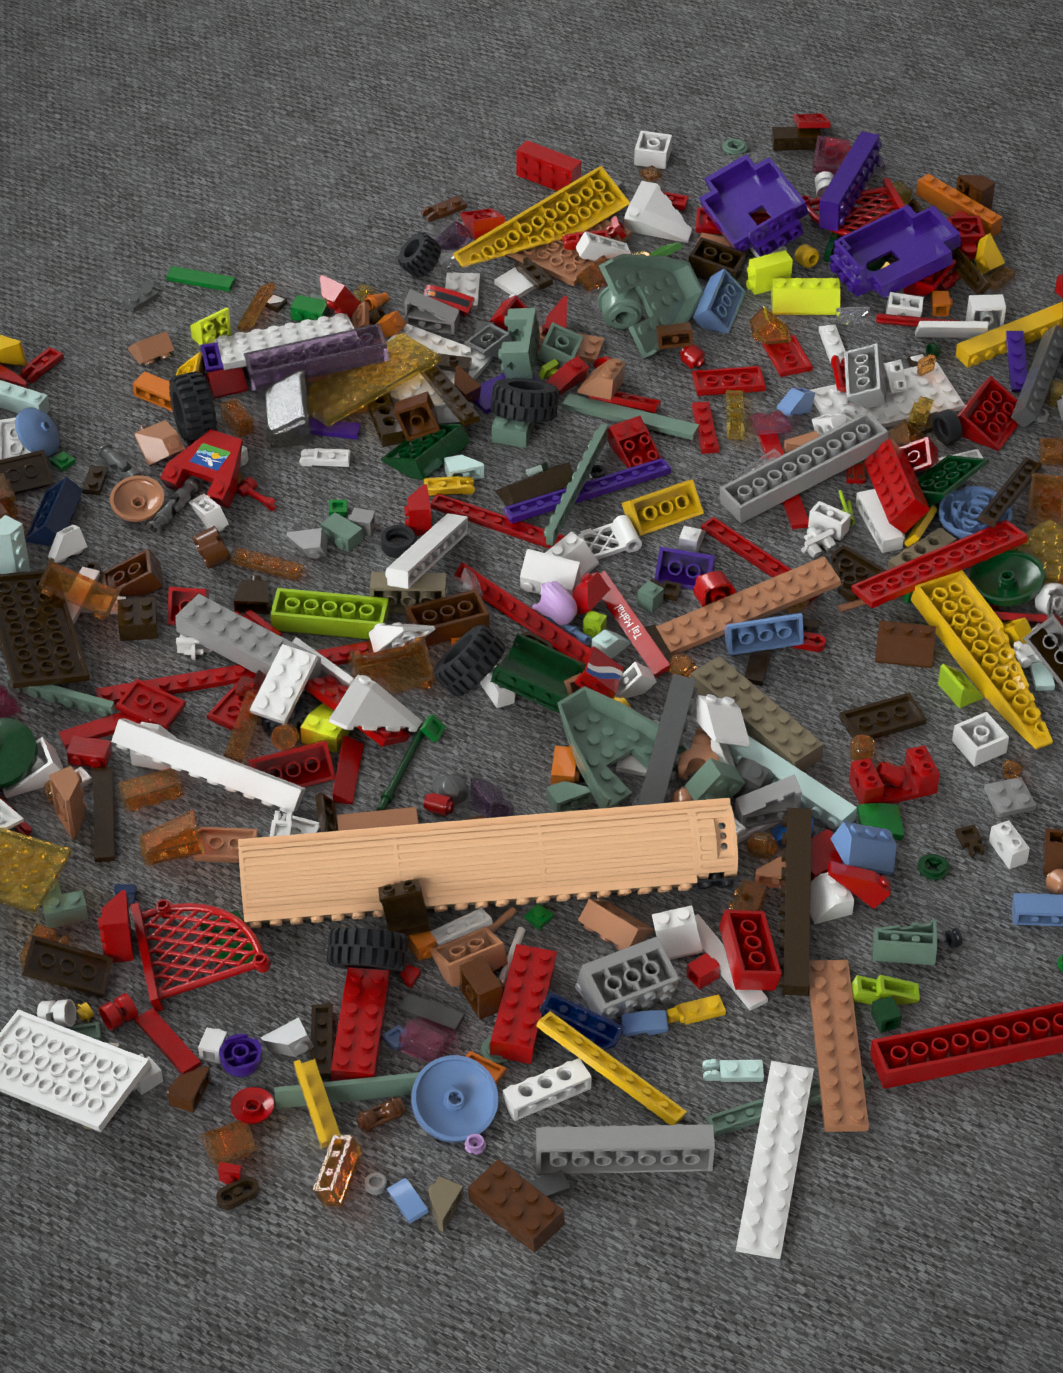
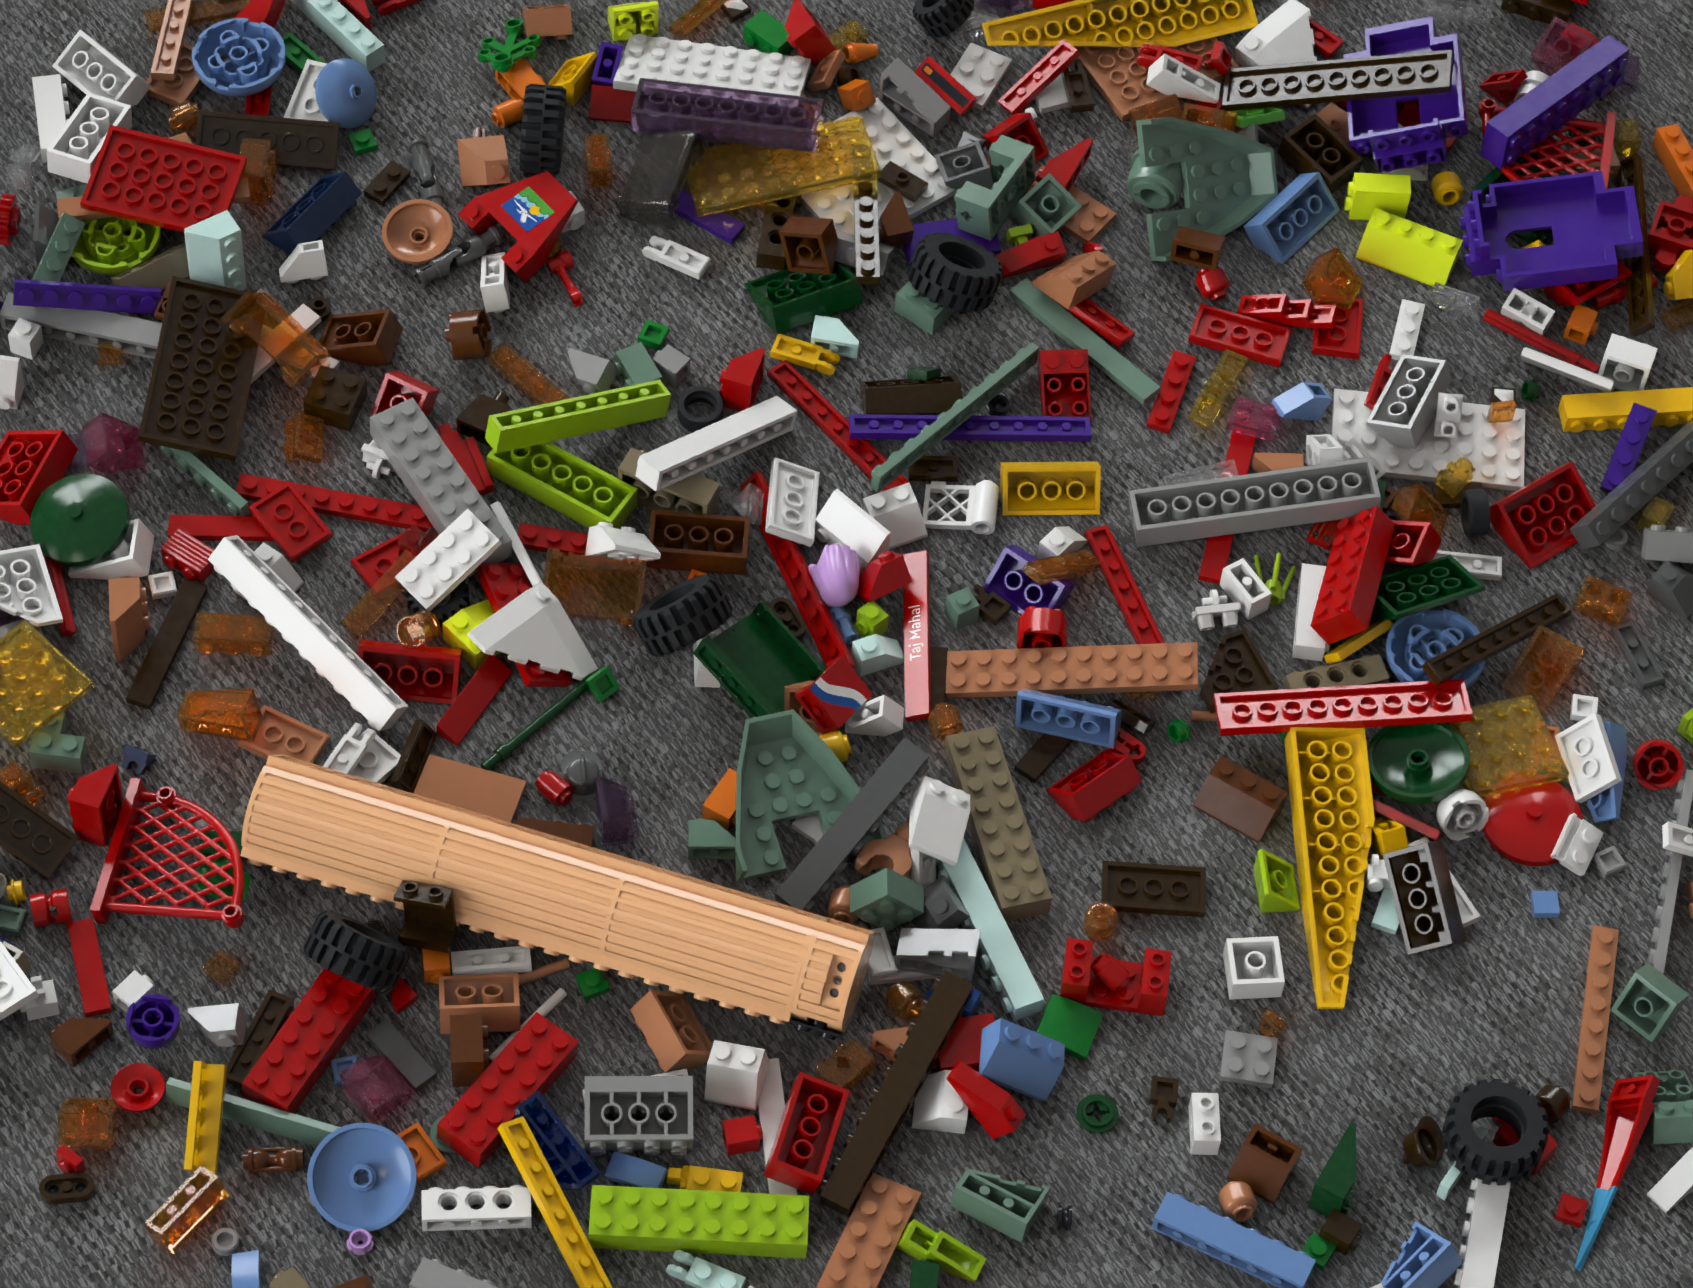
camera: 20 degrees right, 10 degrees up
none -> clear orange tile [202,949,240,985]
none -> clear orange bracket [283,412,324,464]
none -> green plant [478,18,541,73]
none -> lime brick [485,379,671,454]
none -> orange brick [491,98,524,128]
none -> lime brick [588,1185,809,1259]
none -> white tile [765,457,820,547]
none -> dark brown plate [908,456,958,482]
none -> plate [998,39,1080,115]
none -> clear orange plate [1022,549,1101,585]
none -> red slope [1046,750,1142,822]
none -> green plate [1167,718,1190,743]
none -> plate [1222,49,1454,111]
none -> red slope [1237,294,1339,329]
none -> red slope [1479,69,1528,105]

